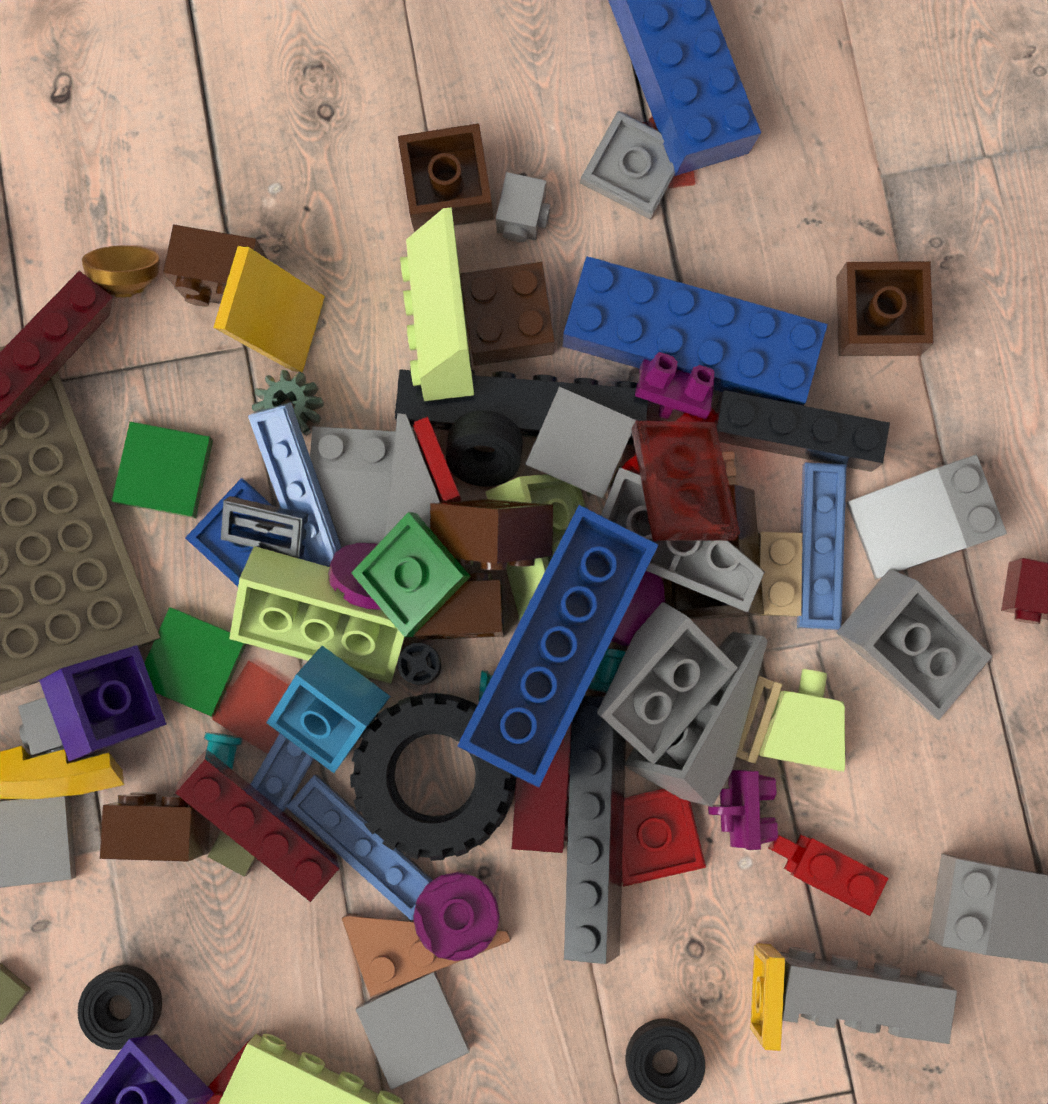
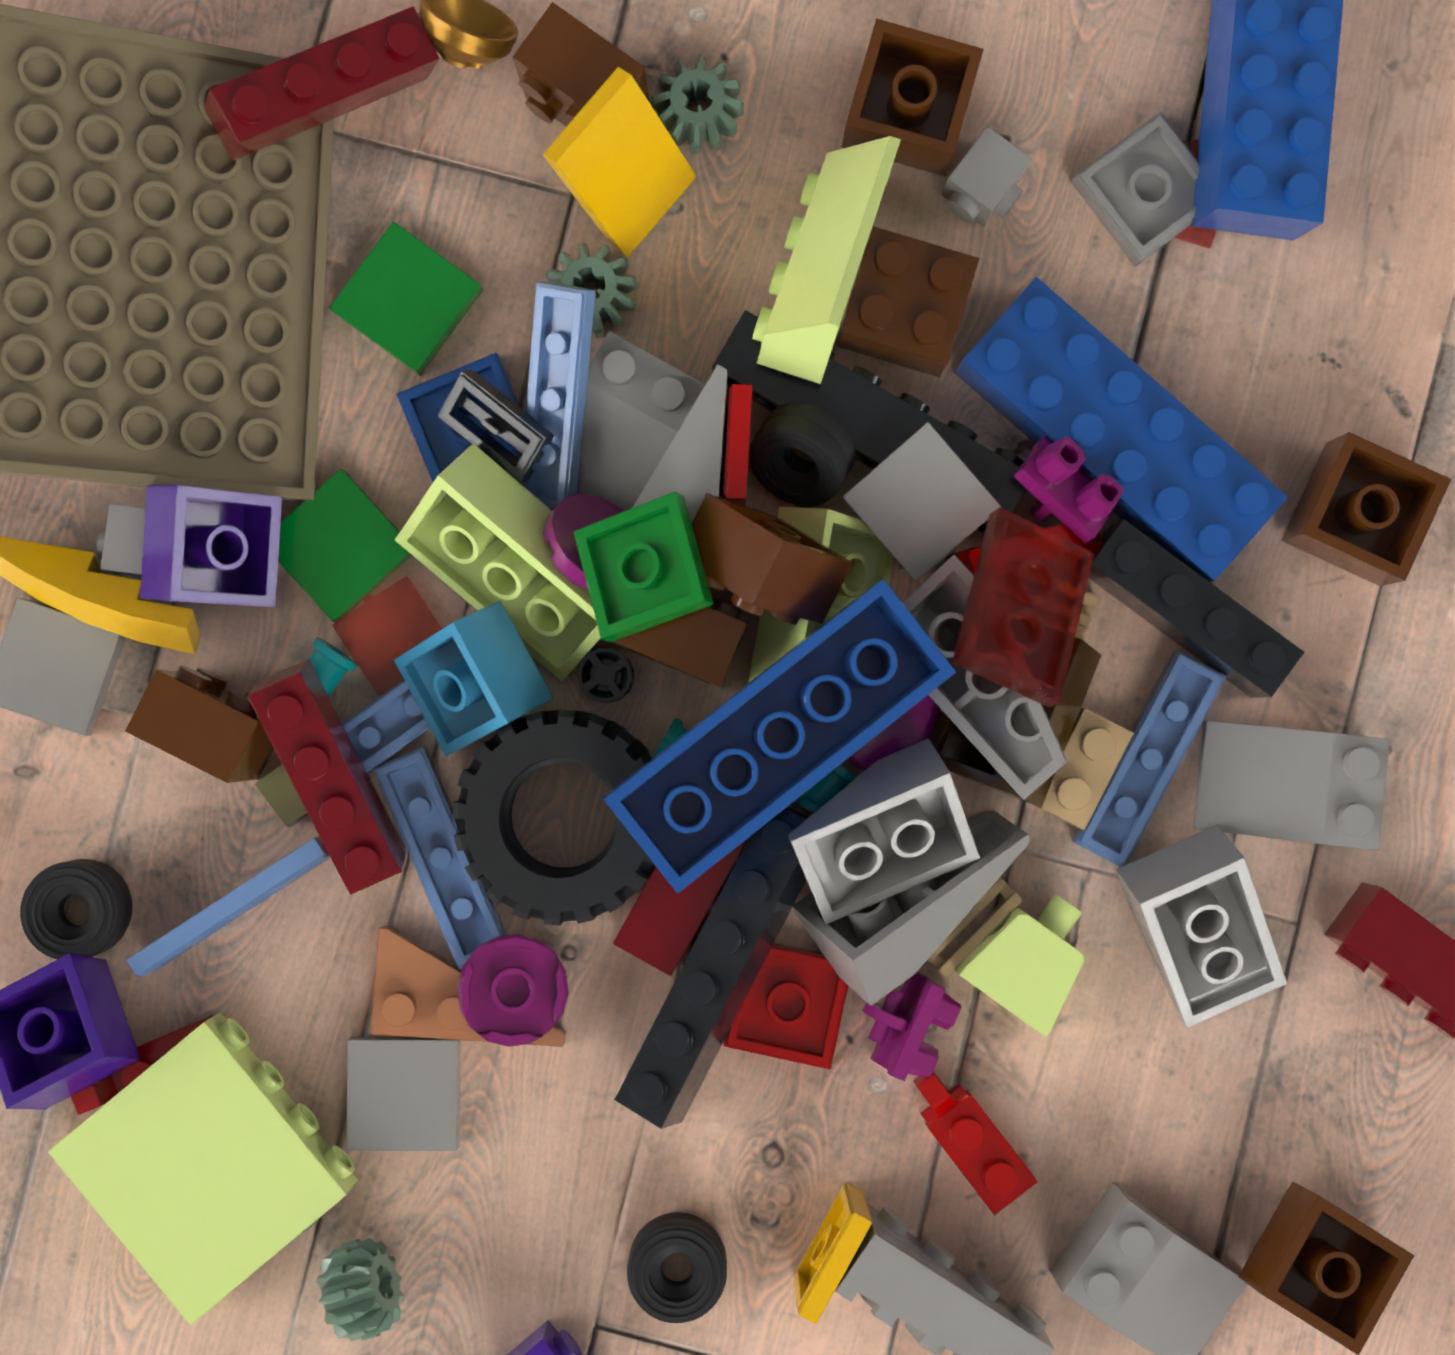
camera: 20 degrees right, 5 degrees up
none -> medium blue tile [126,836,330,977]
none -> sand green gear [651,55,744,155]

